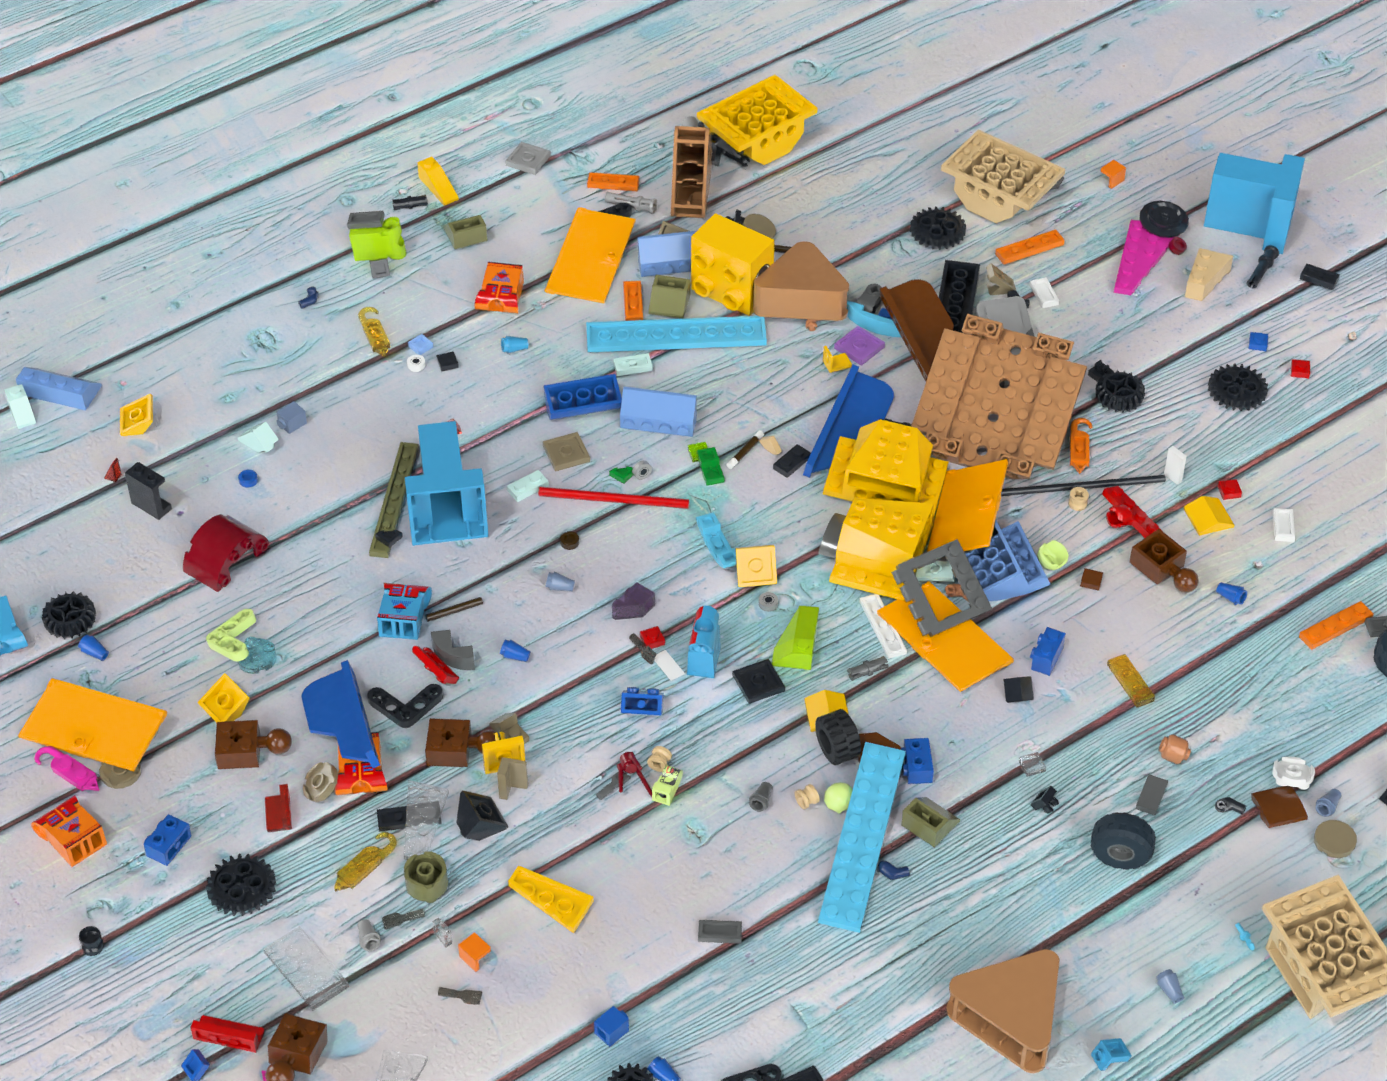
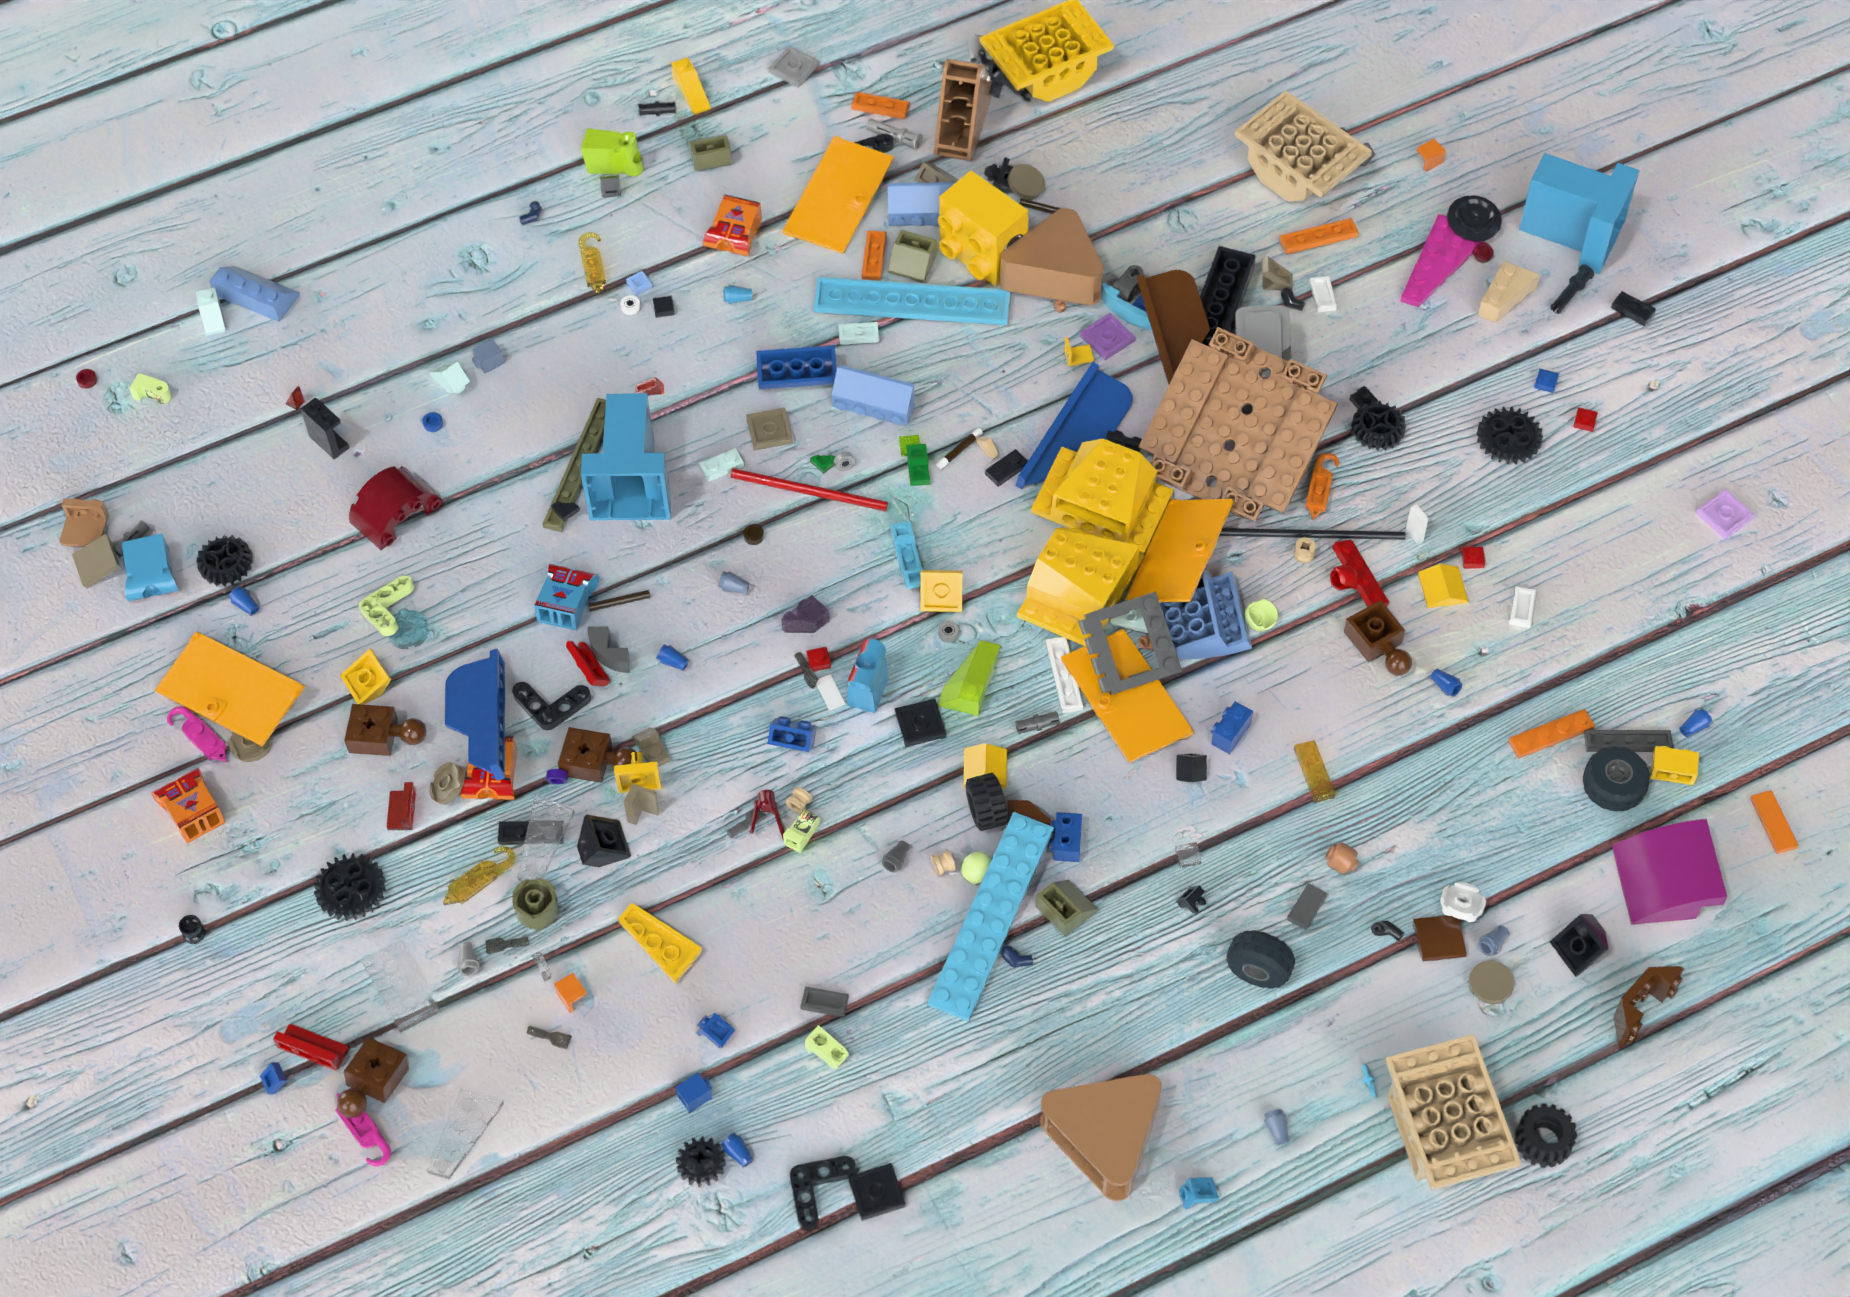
camera: 10 degrees right, 10 degrees up
yellow slope [120,393,153,436] -> none
blue brick [143,814,192,866] -> none
dark grey tile [347,211,385,229] -> none
dark grey brick [818,513,846,559] -> none
black gear [910,206,966,250] -> none
reddish brown tile [1080,568,1104,591] -> none
none -> dark purple tile [546,769,568,785]
none -> blue bracket [696,1013,735,1048]
none -> yellowish green leg [804,1025,849,1069]

